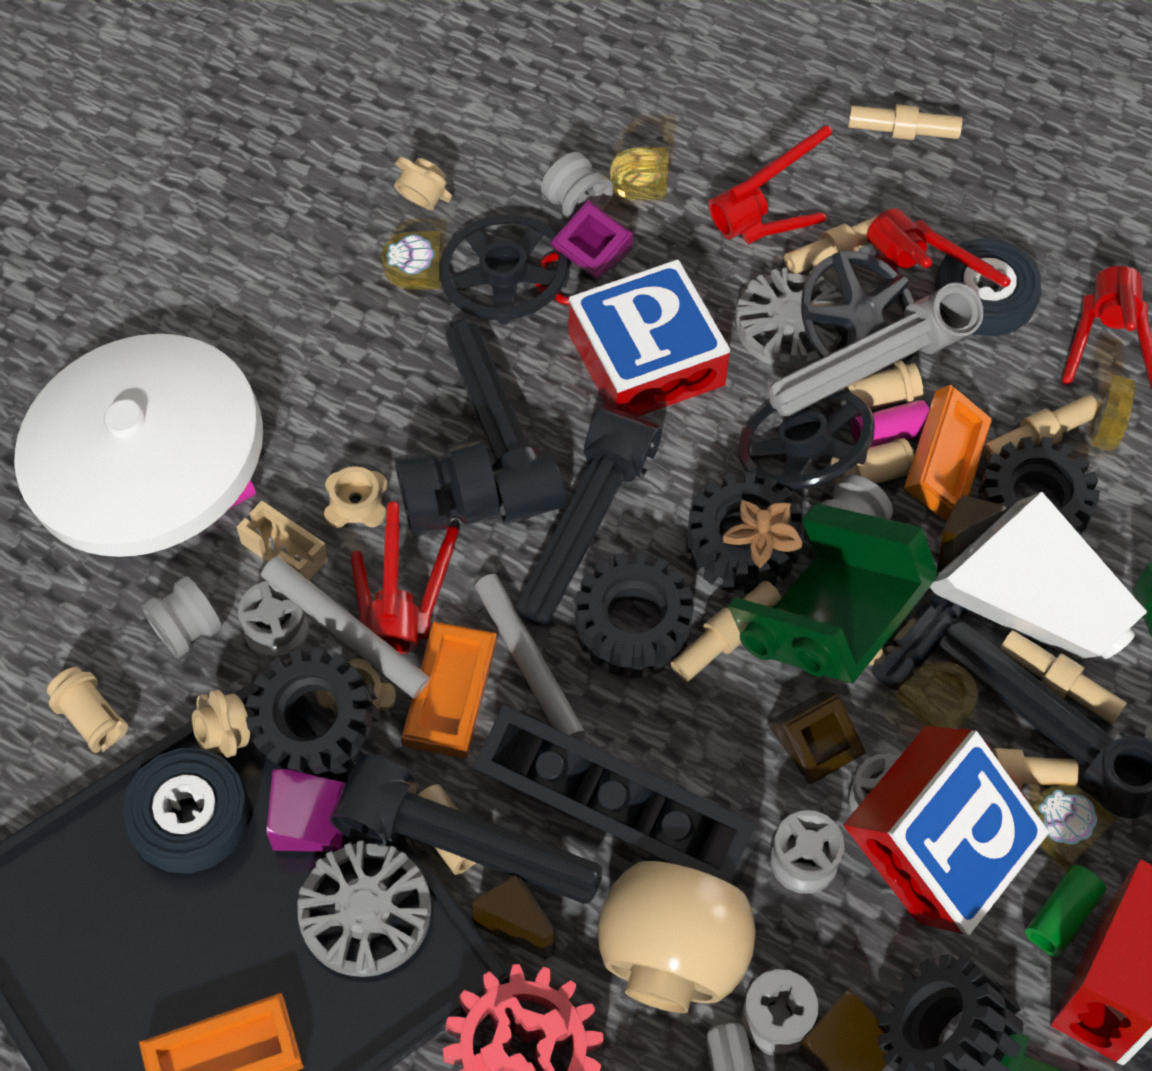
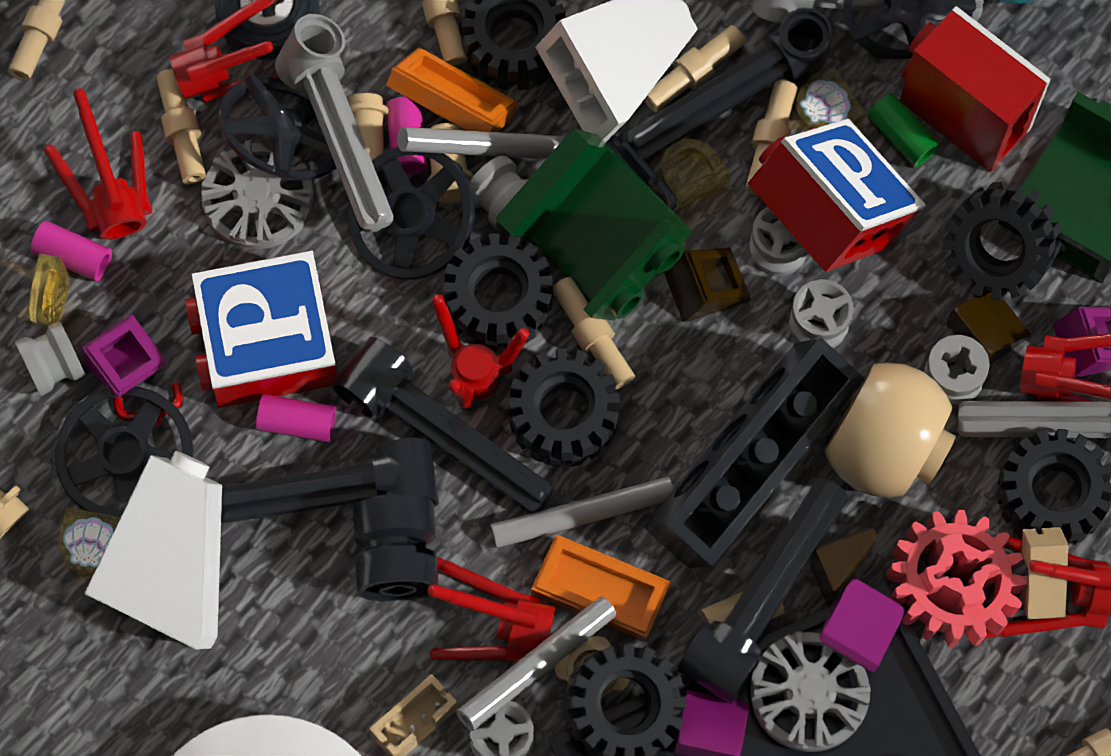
camera: 80 degrees left, 10 degrees up
tan plate [324,466,387,528] -> none
medium nougat plant [723,500,802,568] -> none
dark brown slope [937,495,1007,574] -> none
none -> dark pink piece [30,221,112,282]
none -> white slope [85,451,222,650]
none -> dark pink piece [256,394,336,443]
none -> light grey bar [397,127,565,159]
none -> red plant [432,294,529,408]
none -> magenta slope [819,578,904,672]

